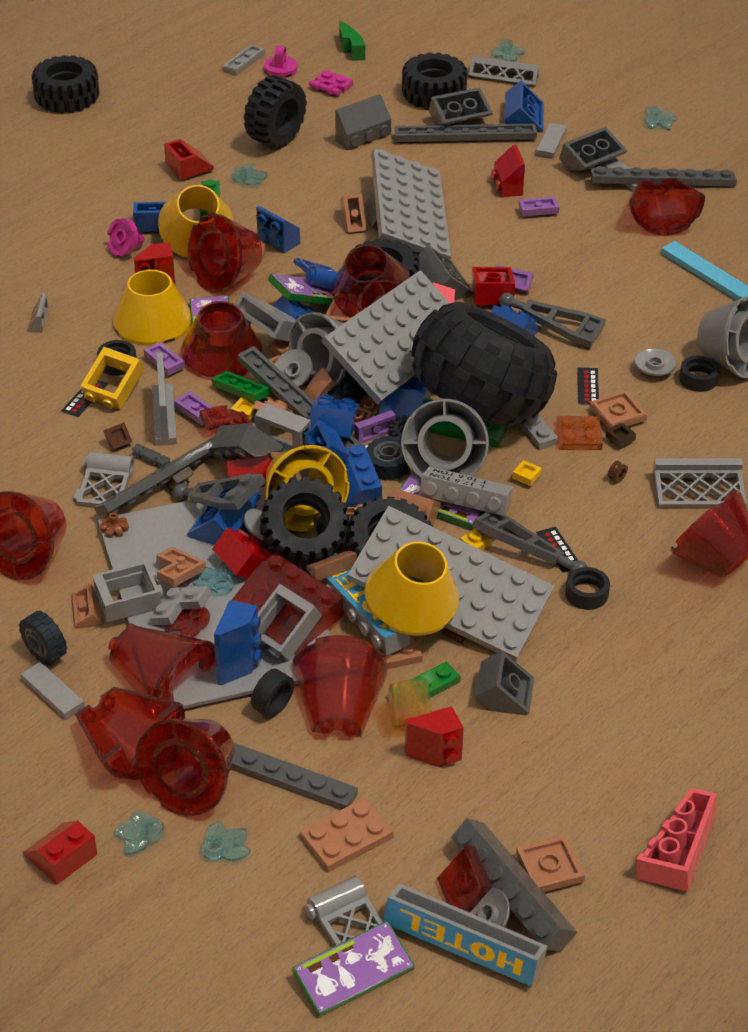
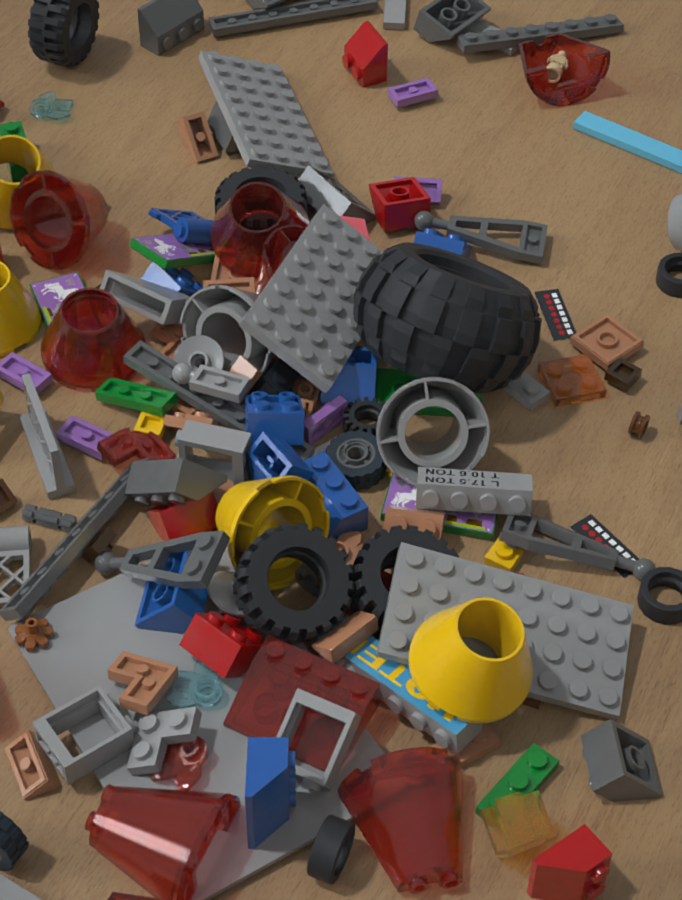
camera: 15 degrees left, 5 degrees up
blue slope [256,206,300,254] -> none
yellow plate [512,460,542,486] -> none
light grey dish [635,348,676,376] -> none
none -> light grey plate [172,363,251,403]
none -> tan piece [543,51,568,83]

